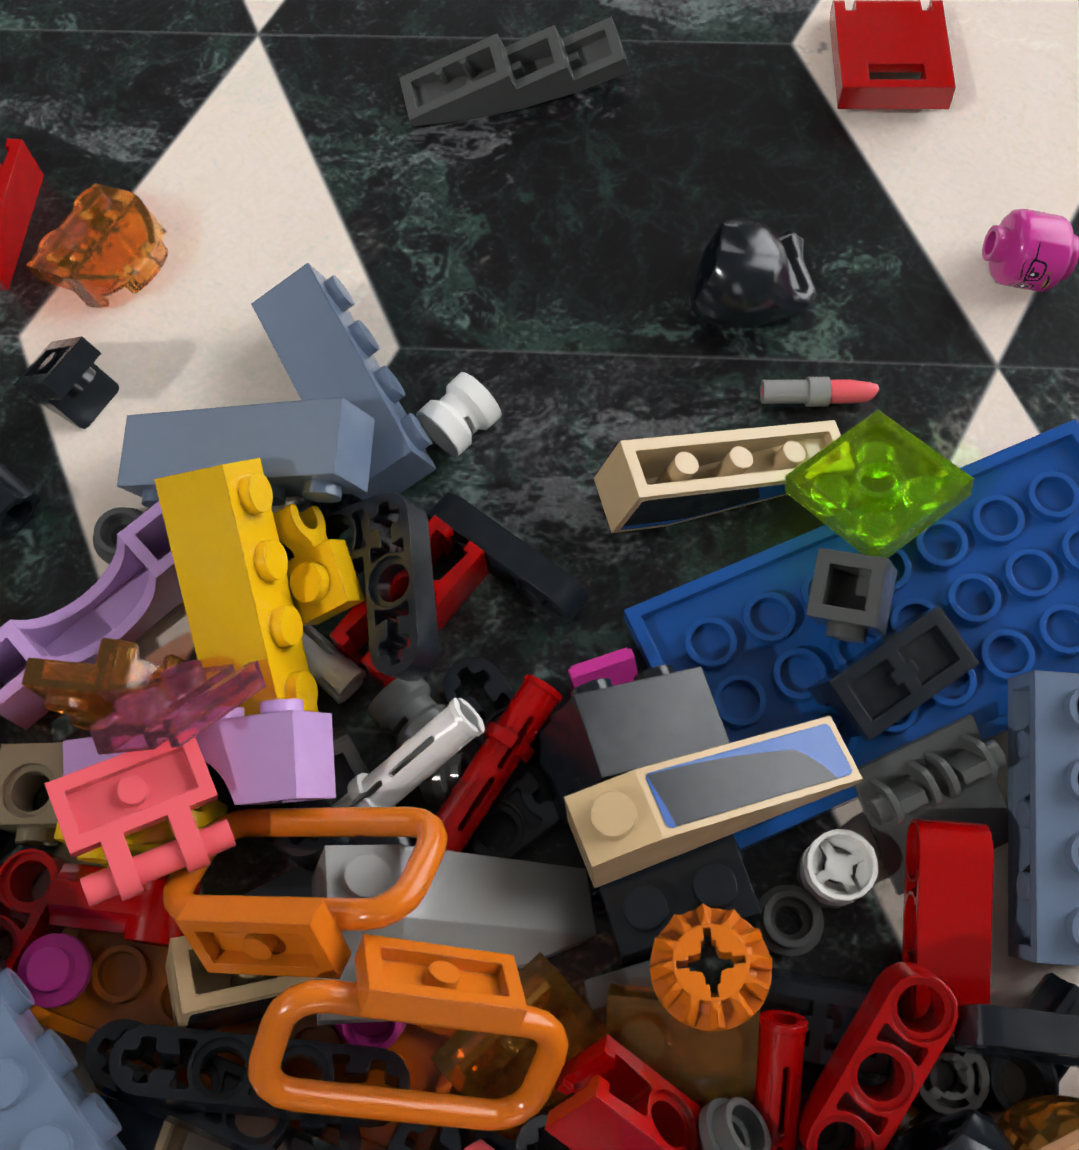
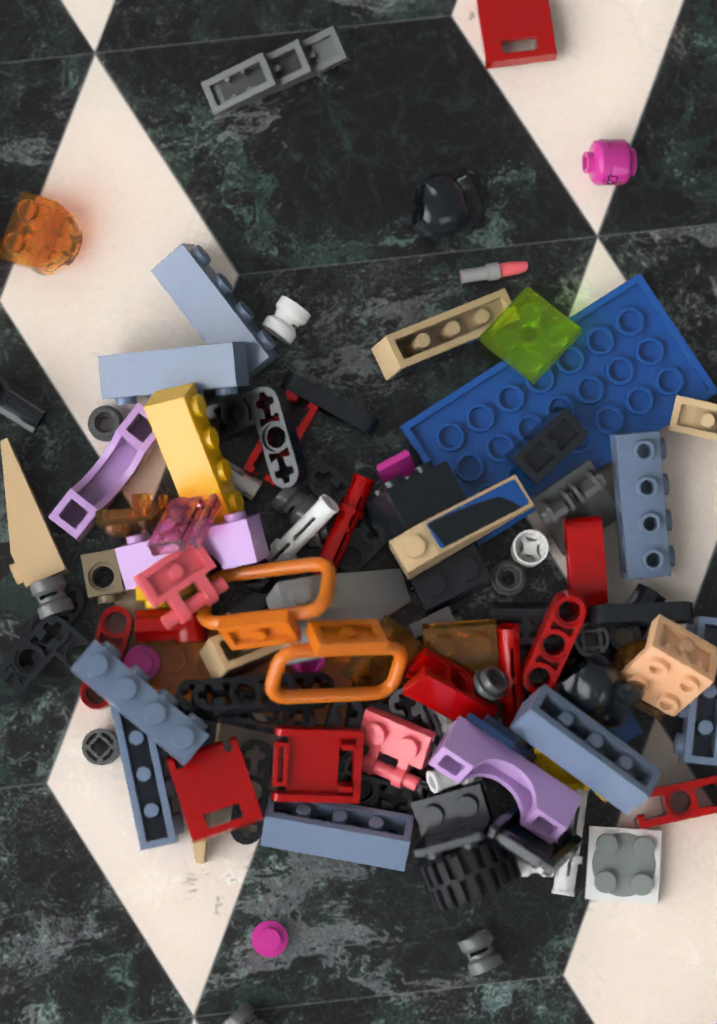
camera: 20 degrees left, 15 degrees up
black slope [14,336,119,429] -> none
yellow plate [273,504,365,625] -> none
orange gear [650,904,772,1031] -> none
dark grey brick [806,548,897,644] -> none

